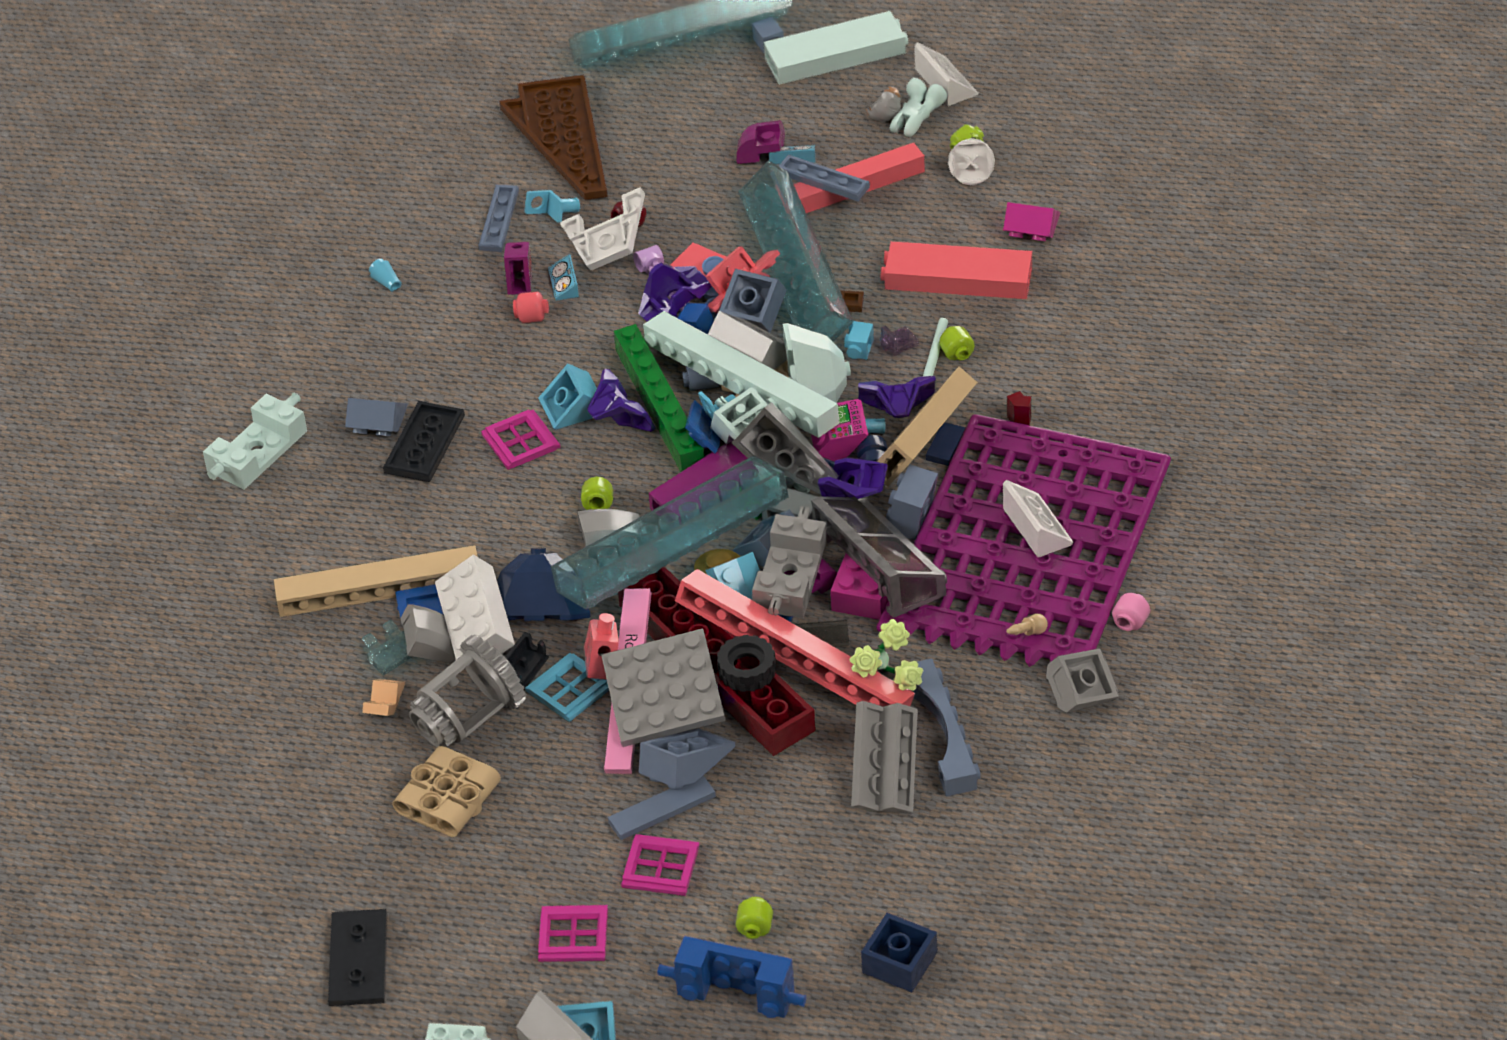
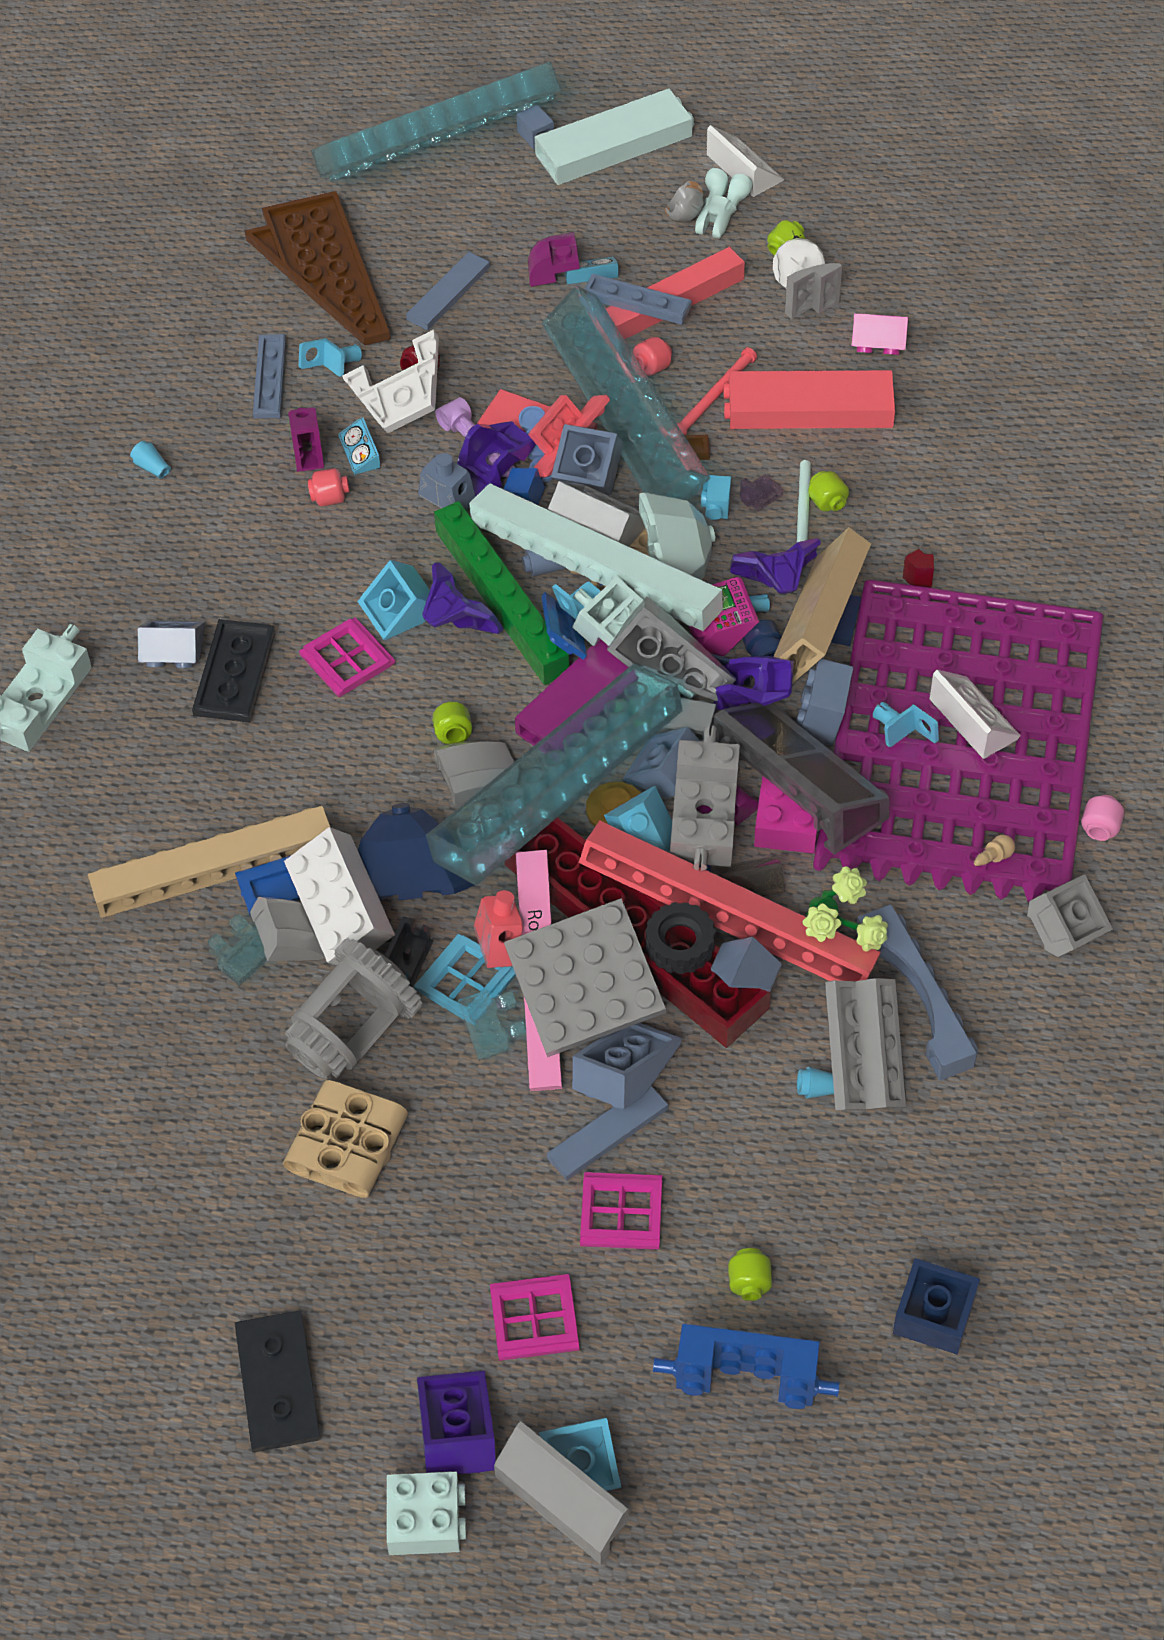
camera: 10 degrees left, 10 degrees up
light nougat slope [362,679,405,716] -> none
none -> sand blue tile [406,252,490,330]
none -> dark purple slope [417,1370,496,1474]
none -> sand blue torso [418,453,475,512]
none -> clear light blue plate [458,990,527,1061]
none -> coral head [632,337,672,376]
none -> coral bar [671,347,757,438]
none -> sand blue slope [711,937,782,992]
none -> light grey slope [785,263,842,319]
none -> medium azure cone [797,1066,834,1099]
none -> medium azure bracket [873,702,939,747]

